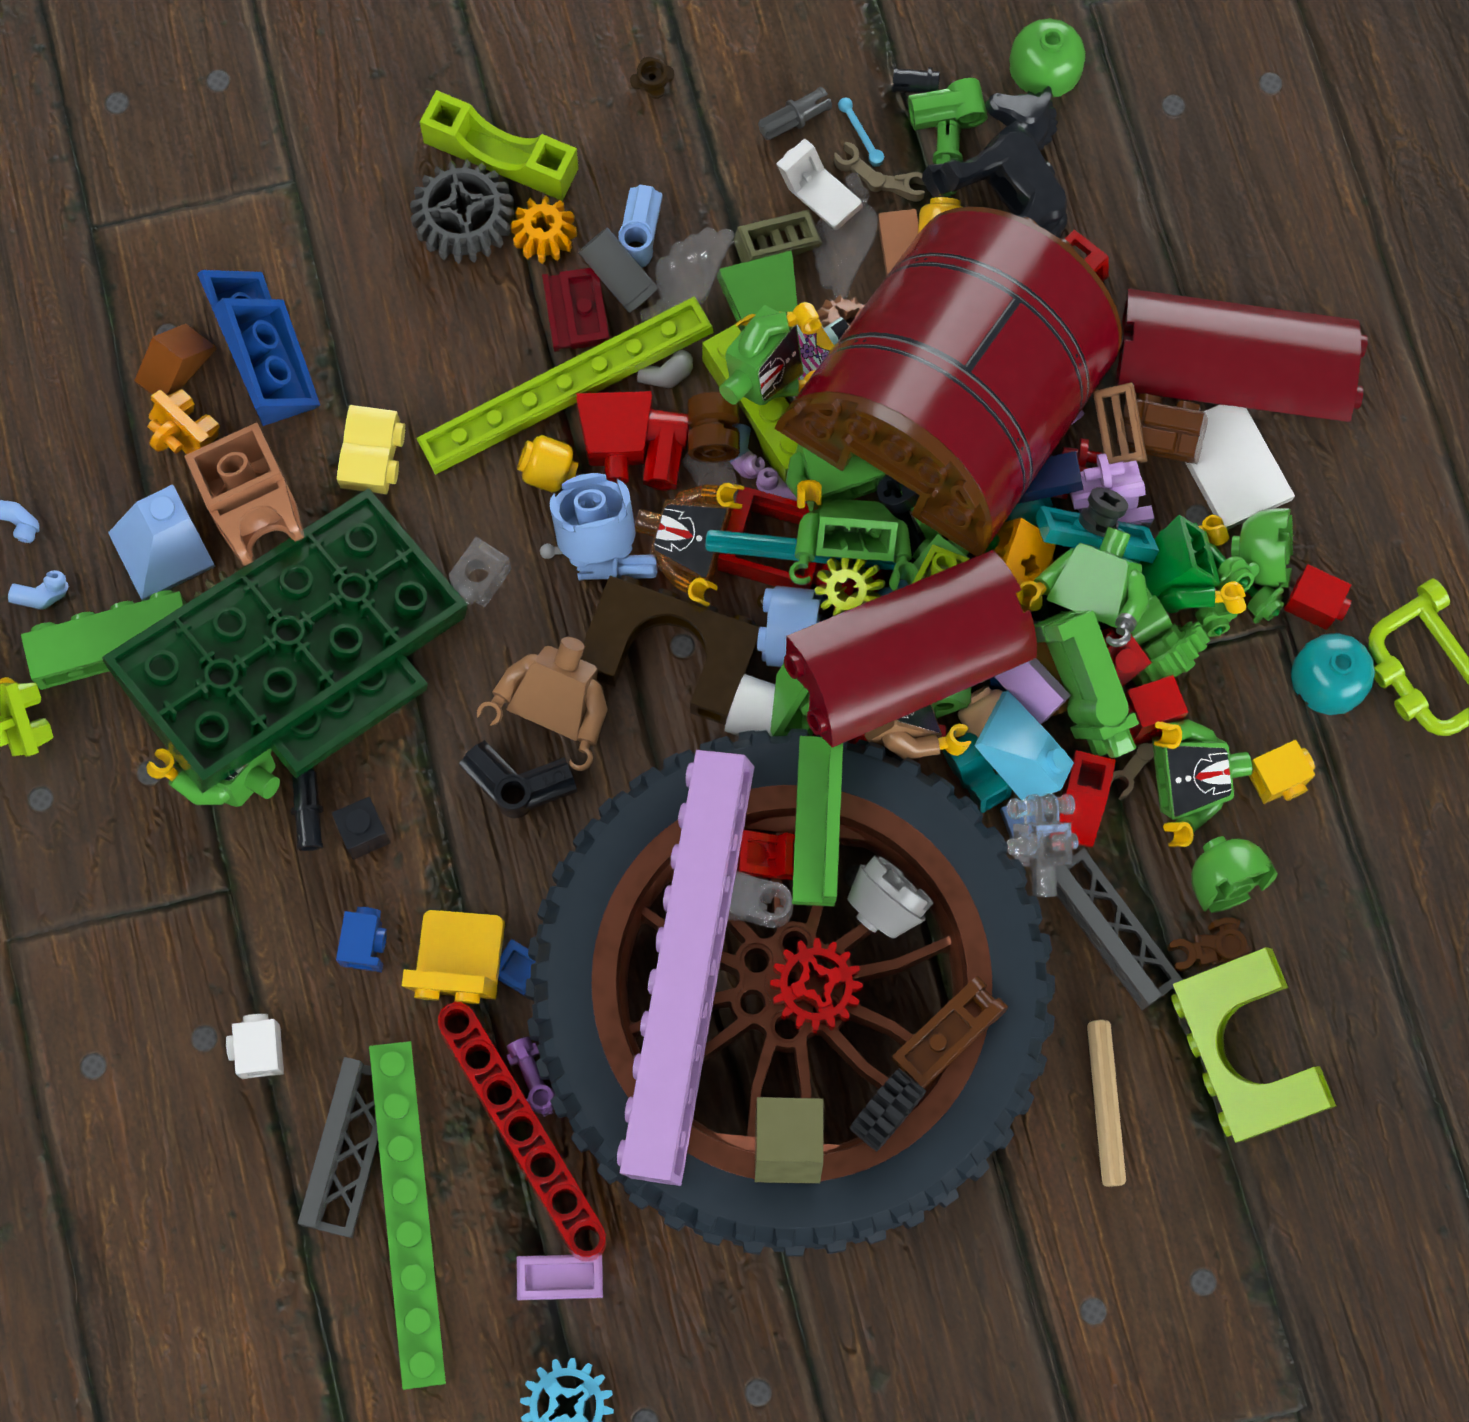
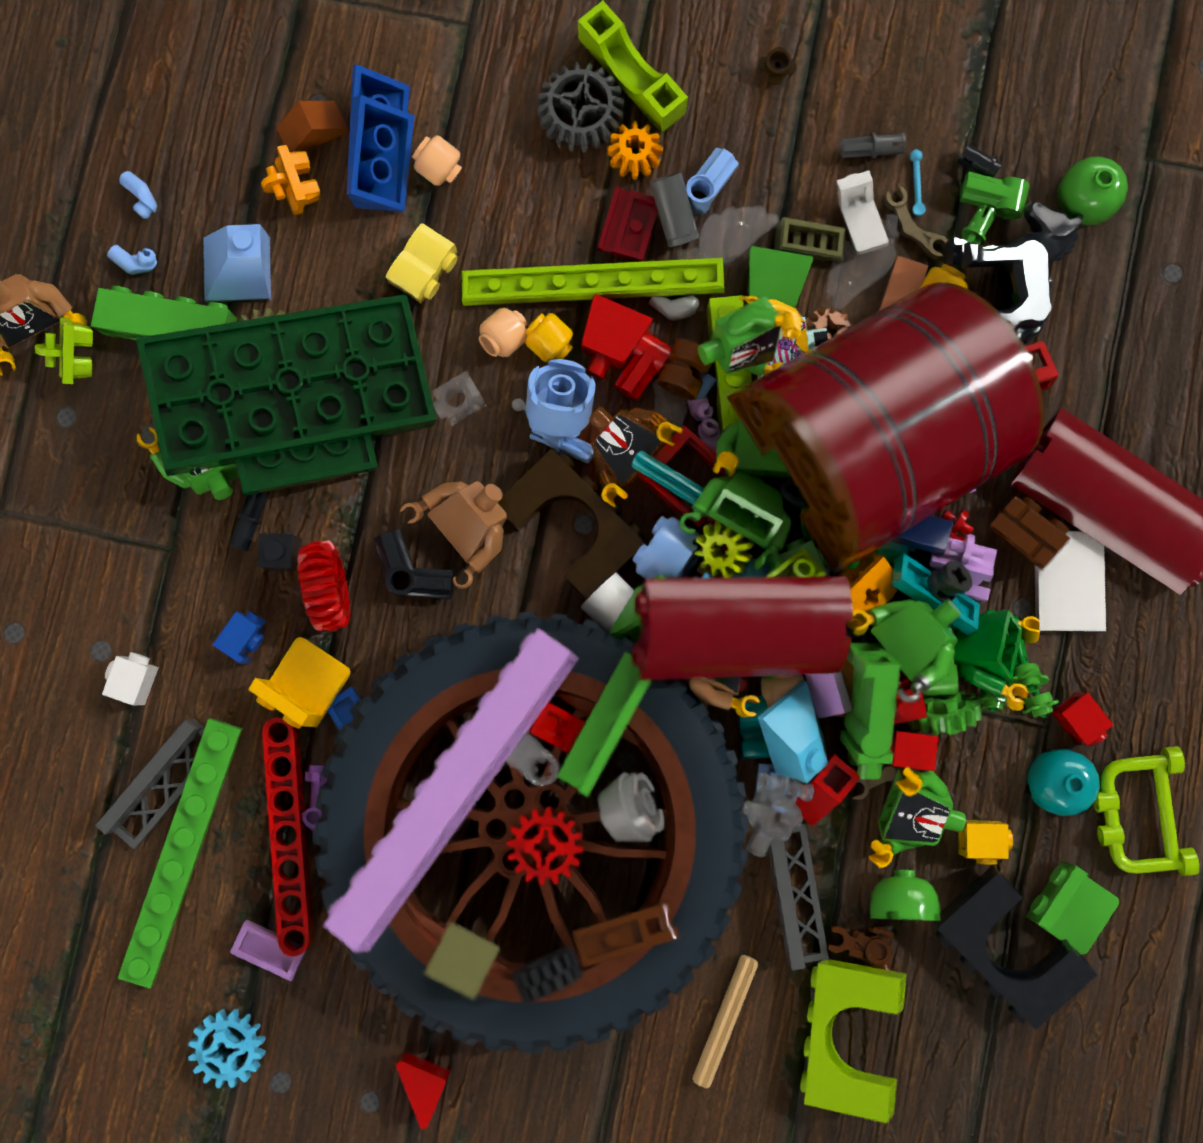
camera: 30 degrees right, 10 degrees up
nougat brick [184,422,304,566] -> none
medium nougat tile [1093,382,1147,464] -> none
bright green cylinder [1231,508,1293,588] -> none
none -> red gear [297,540,351,632]
none -> red slope [395,1052,451,1130]
none -> light nougat head [412,135,462,186]
none -> light nougat head [479,308,527,357]
none -> black arch [934,865,1098,1030]
none -> bright green bracket [1026,860,1119,954]

